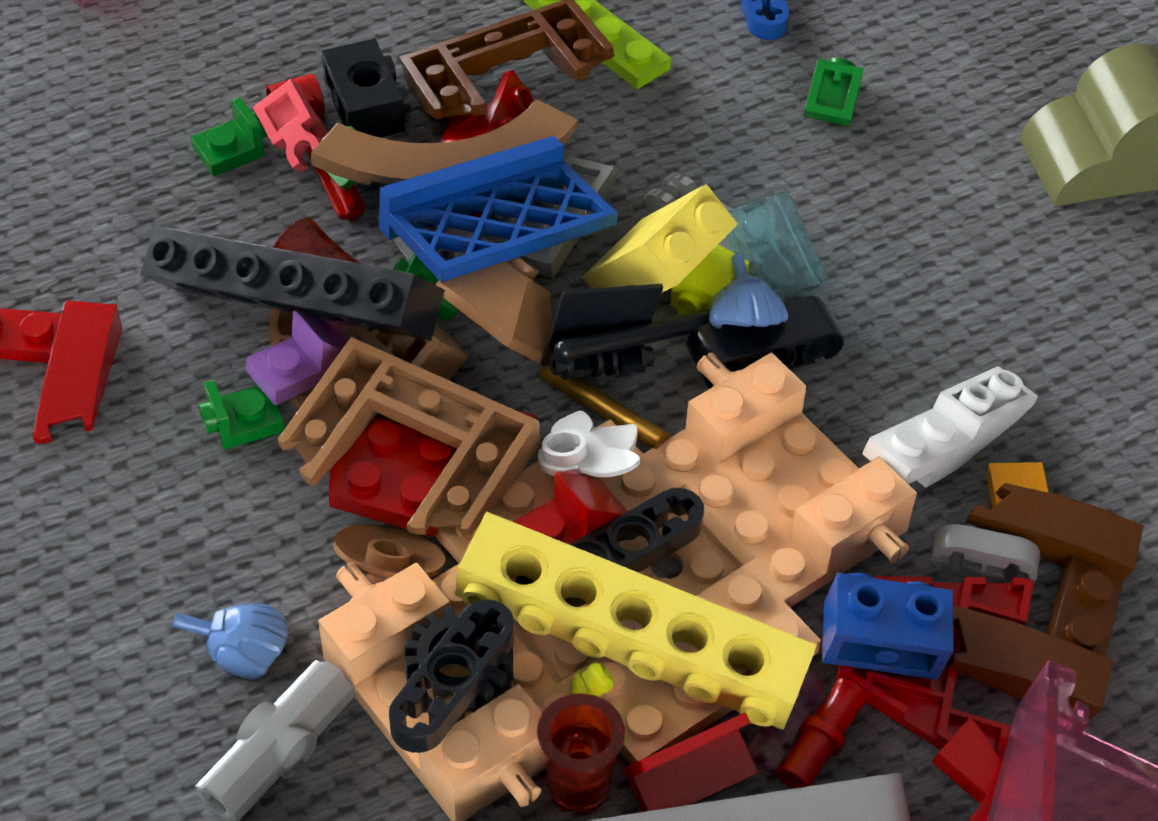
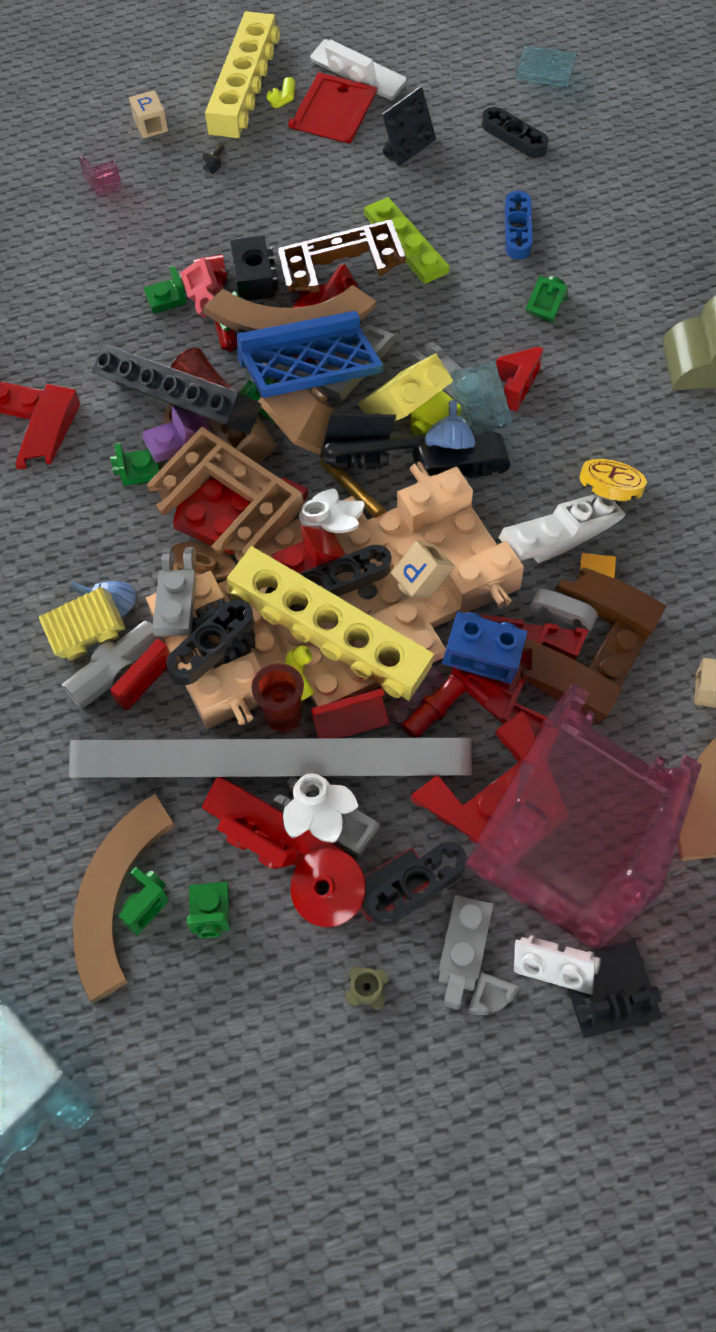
camera: 15 degrees right, 10 degrees up
none -> light yellow brick [39,587,126,660]
none -> red tile [110,638,170,711]
none -> light grey hinge [152,547,197,636]
none -> tan brick [390,541,456,598]
none -> red slope [495,347,544,412]
none -> yellow tile [579,459,647,501]

